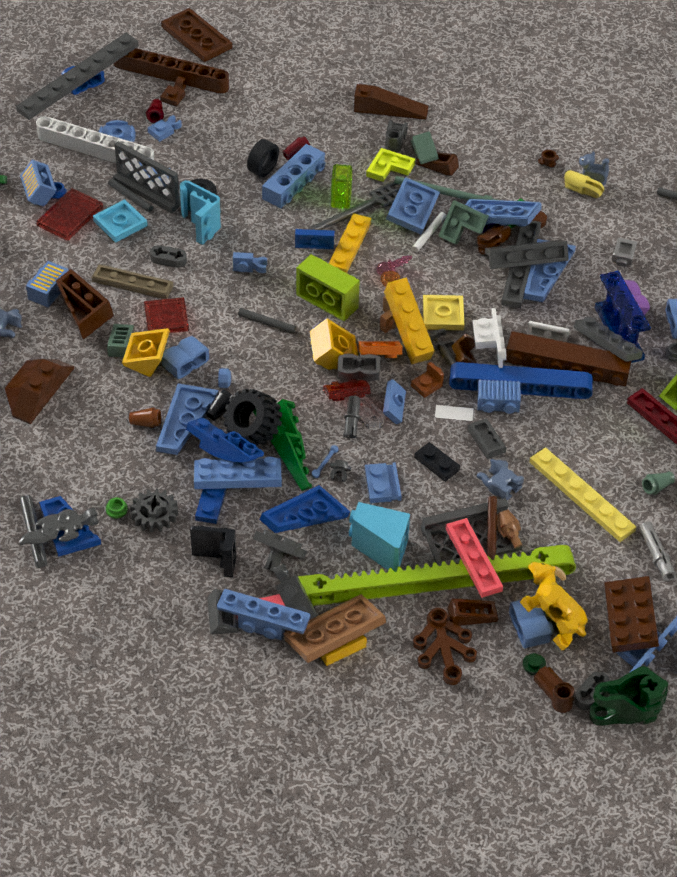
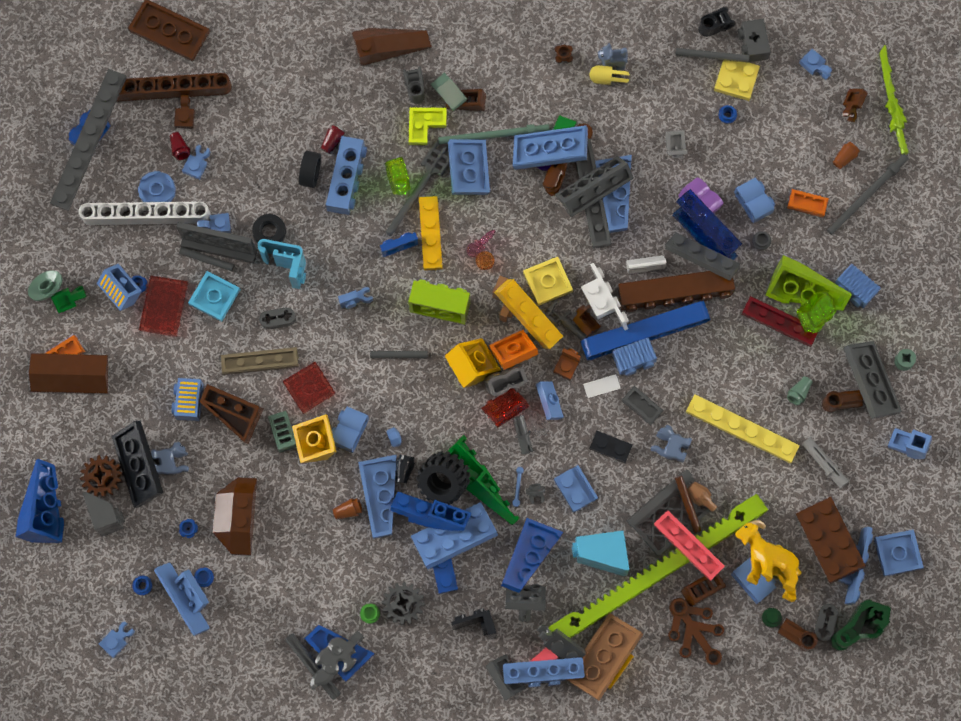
camera: 20 degrees left, 25 degrees up
white bar [411,212,446,252] -> none
sand green plate [439,200,489,244] -> none

